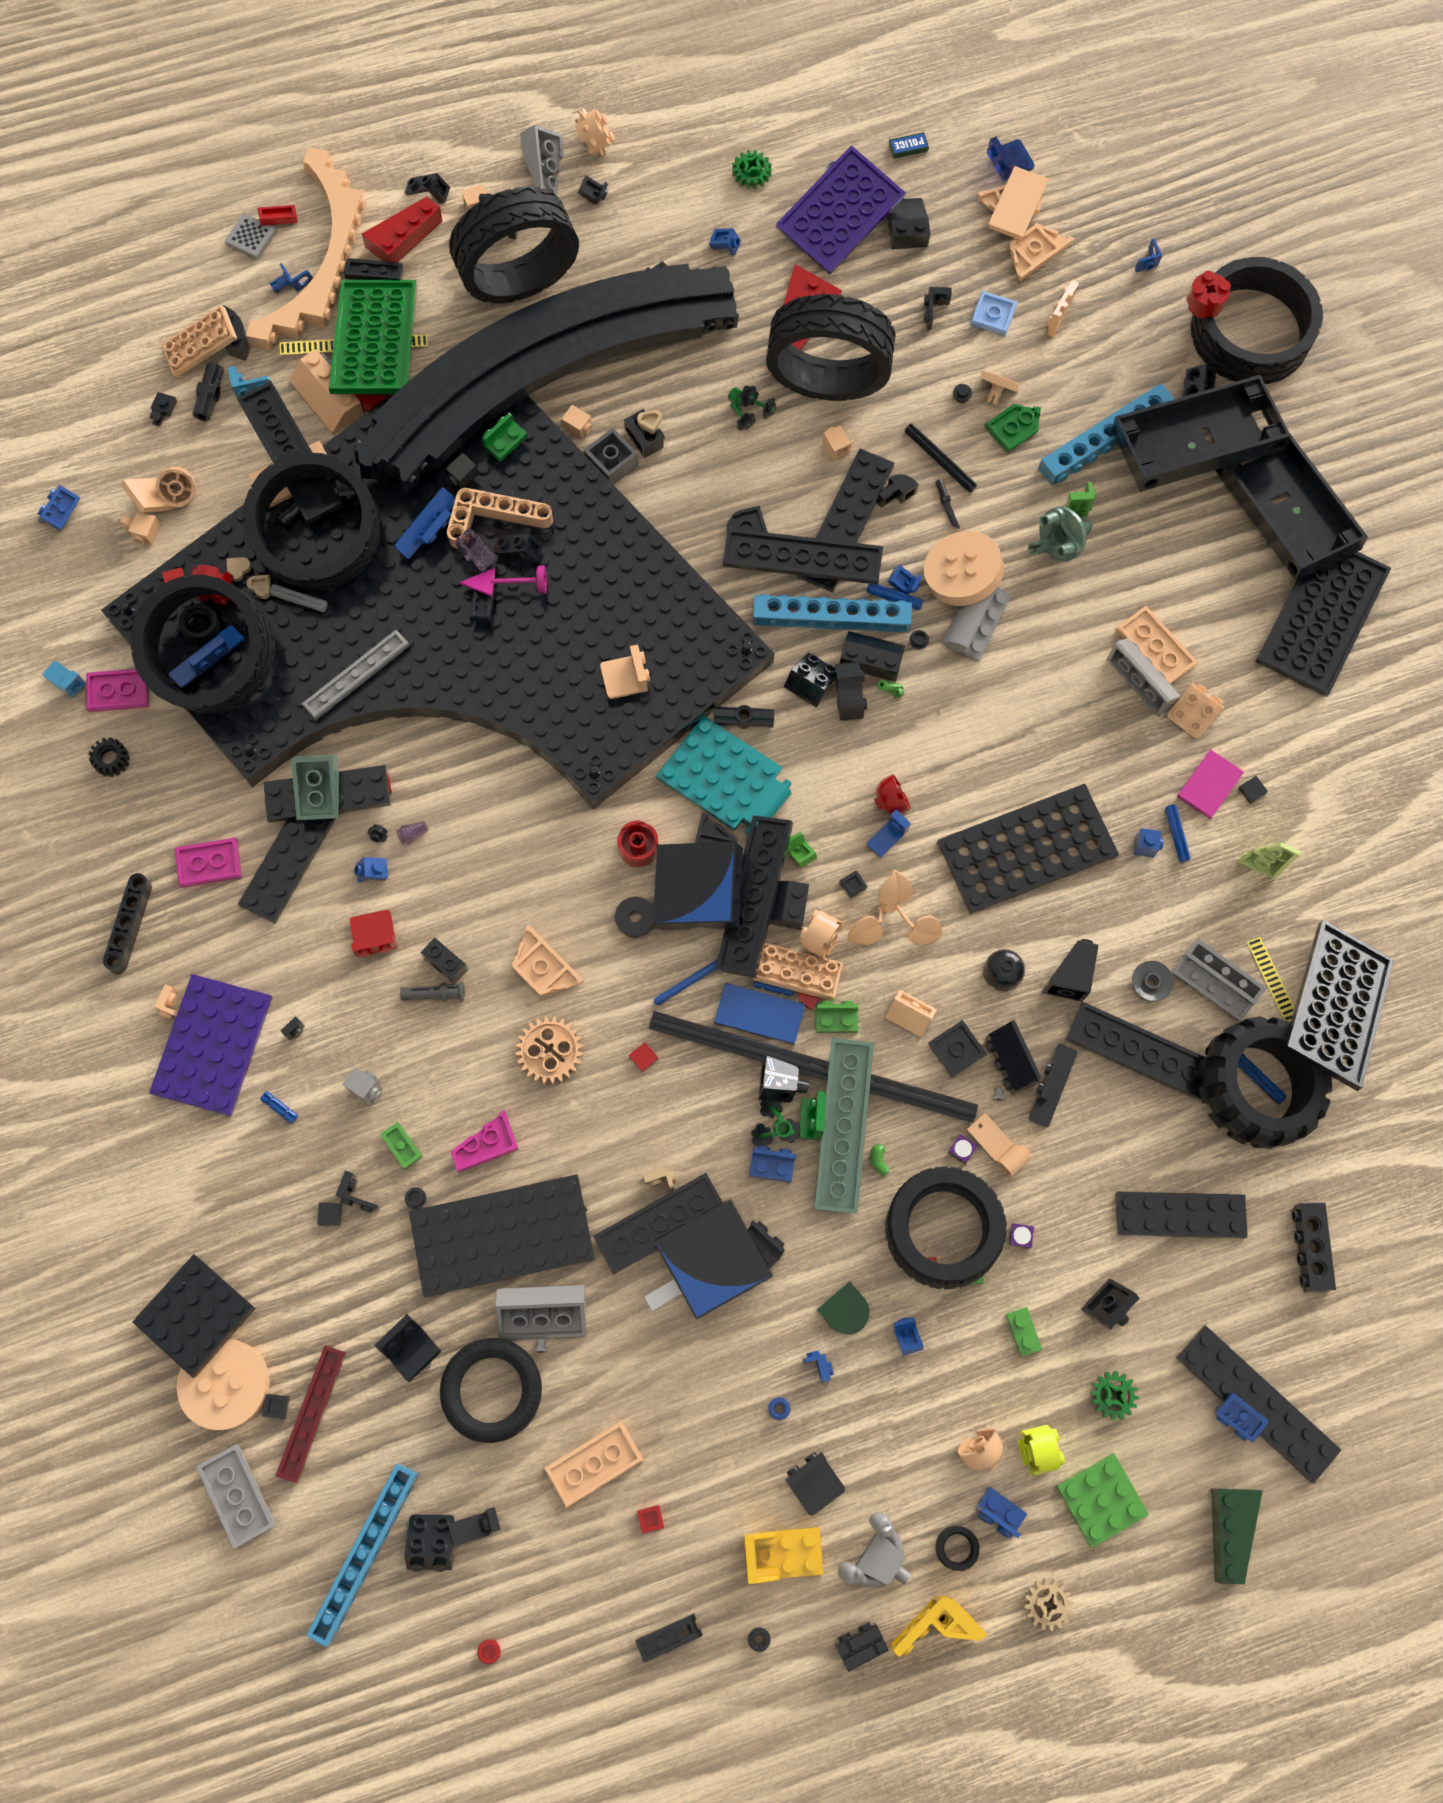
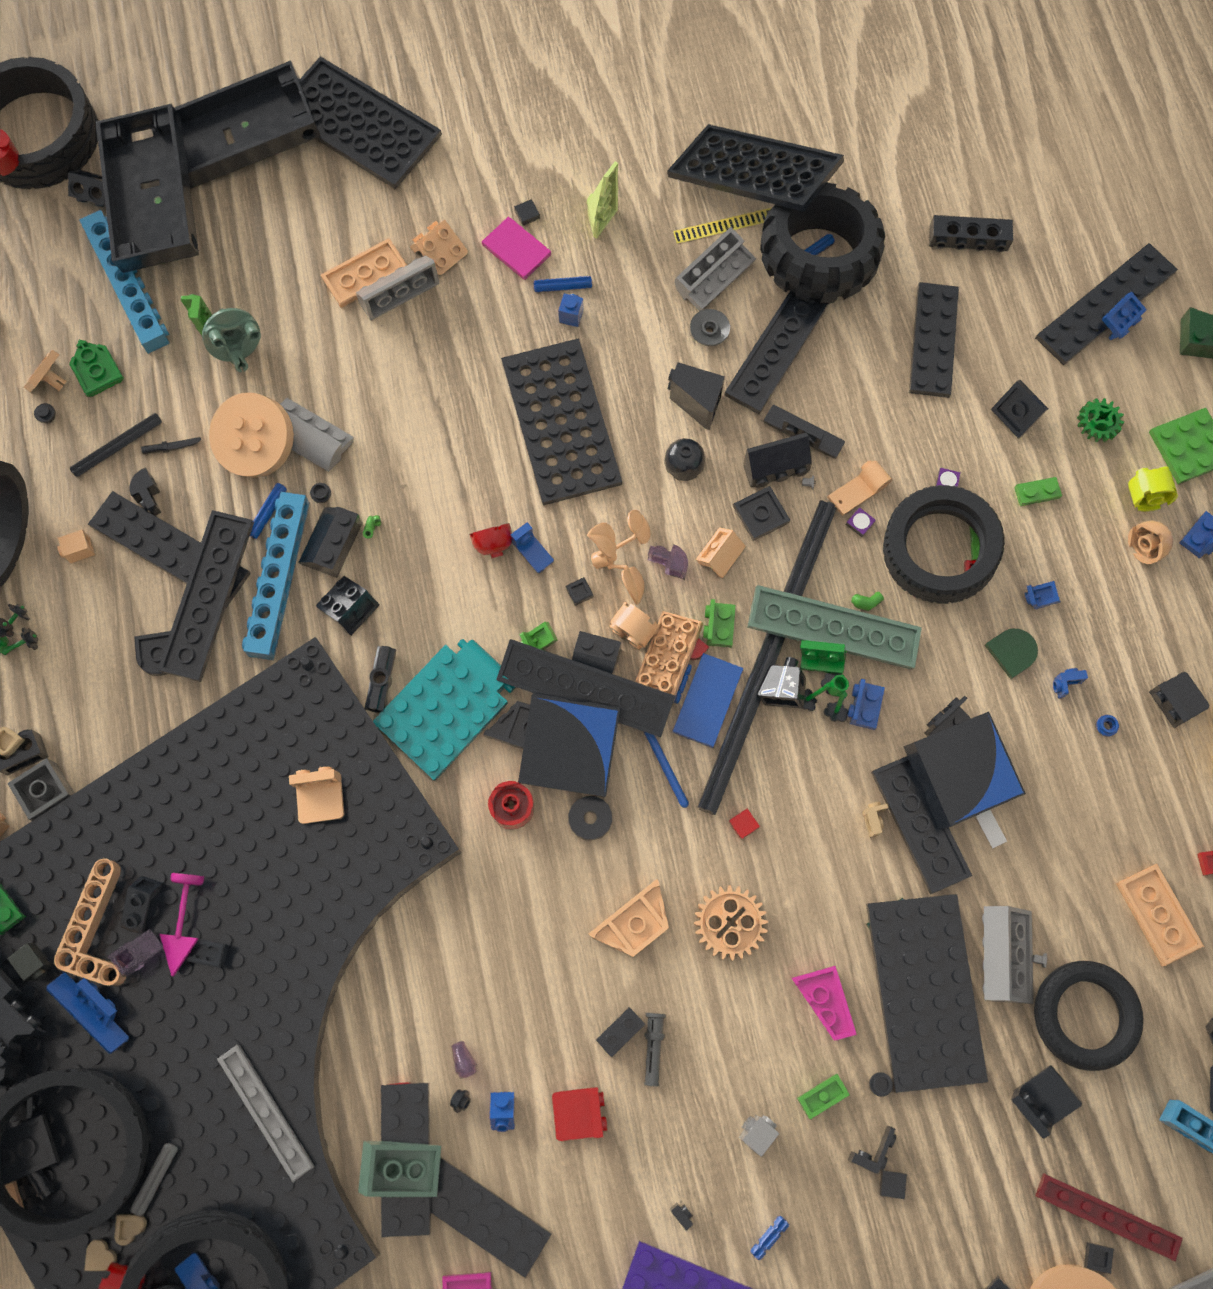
camera: 80 degrees left, 0 degrees up
black brick [835,662,867,721] -> none
blue bracket [887,564,922,594] -> none
none -> clear purple brick [648,544,688,580]

